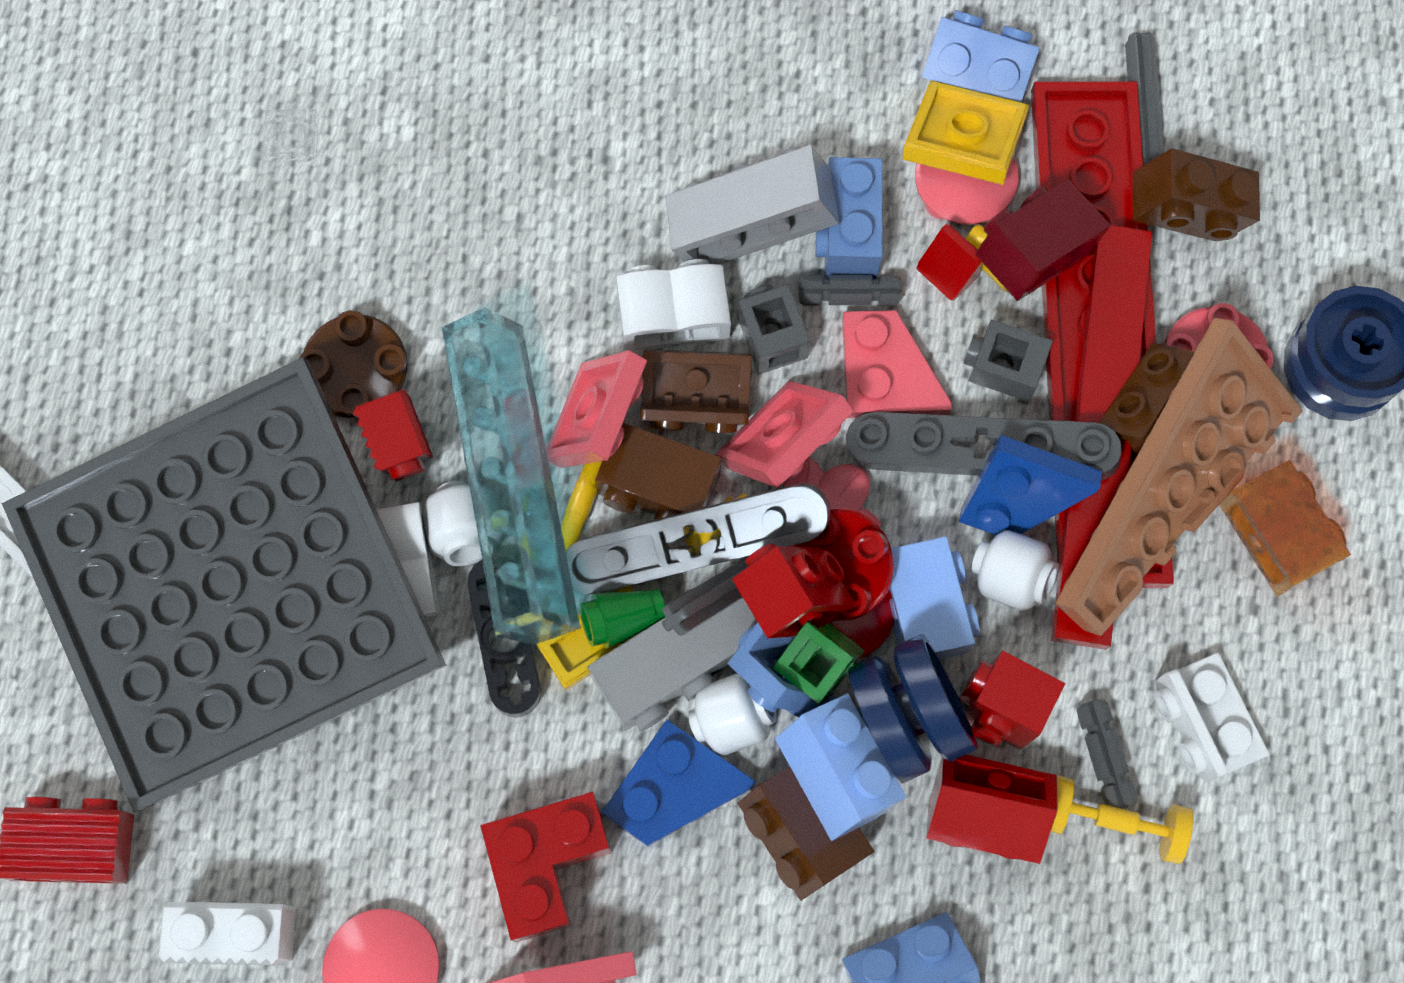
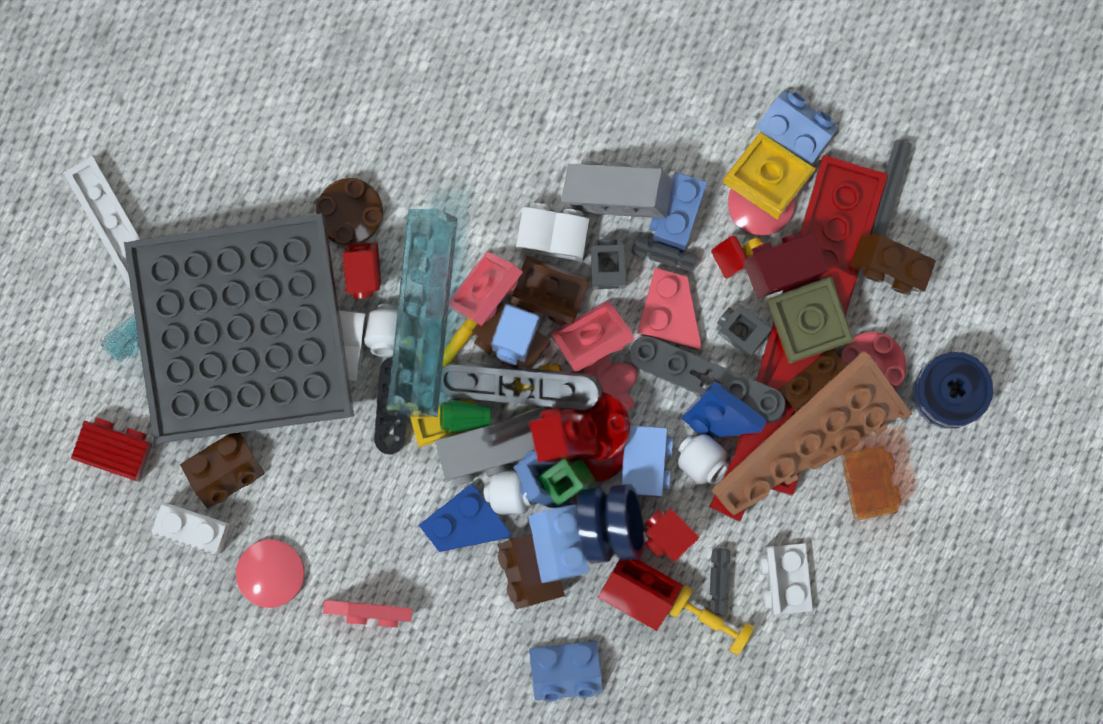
camera: 15 degrees right, 10 degrees up
red brick [480,792,611,943] -> none
none -> clear light blue cone [101,313,139,363]
none -> reddish brown bracket [180,432,265,508]
none -> light blue brick [492,305,539,365]
none -> olive tile [766,277,854,364]

